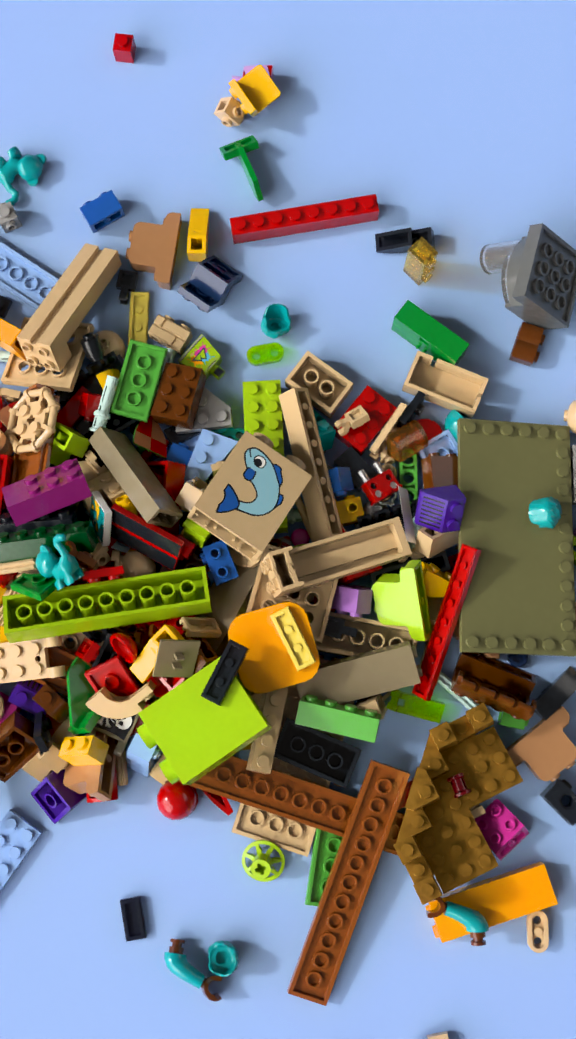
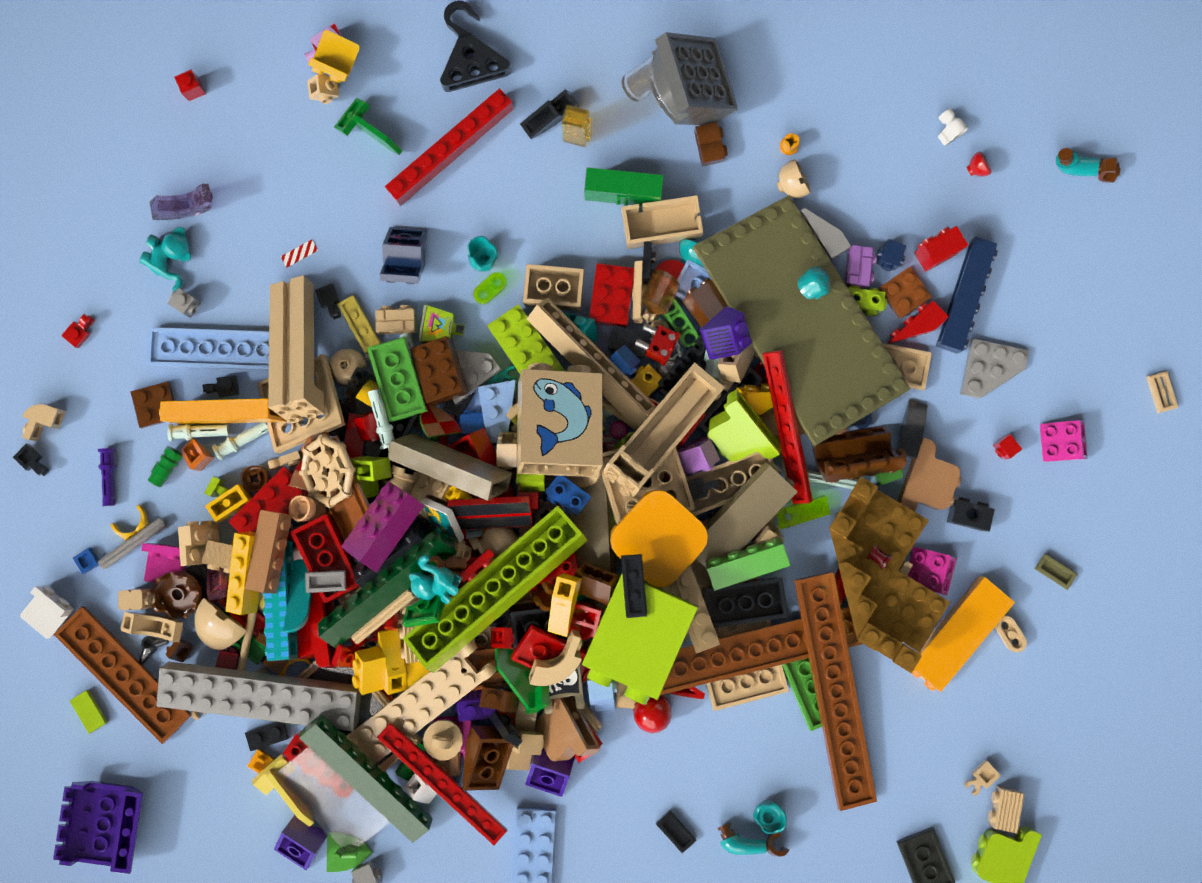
camera: 35 degrees left, 5 degrees up
yellow brick [58,735,109,766] -> none
blue brick [80,190,125,233] -> none
black brick [80,332,105,363] -> none
red hat [110,633,138,664] -> none
medium nougat brick [126,212,182,290] -> none
dark tan piece [152,639,201,678] -> none
tan tile [179,617,222,638] -> none
yellow slope [187,208,209,262] -> none
lime wheel [242,840,285,882] -> none
light yellow tile [270,606,316,671] -> none
tan plate [334,405,370,436] -> none
white sticker [398,486,416,544] -> none
teal piece [426,897,489,946] -> none
none -> clear purple arch [149,184,213,220]
none -> sticker [280,239,318,268]
none -> black piece [440,0,511,92]

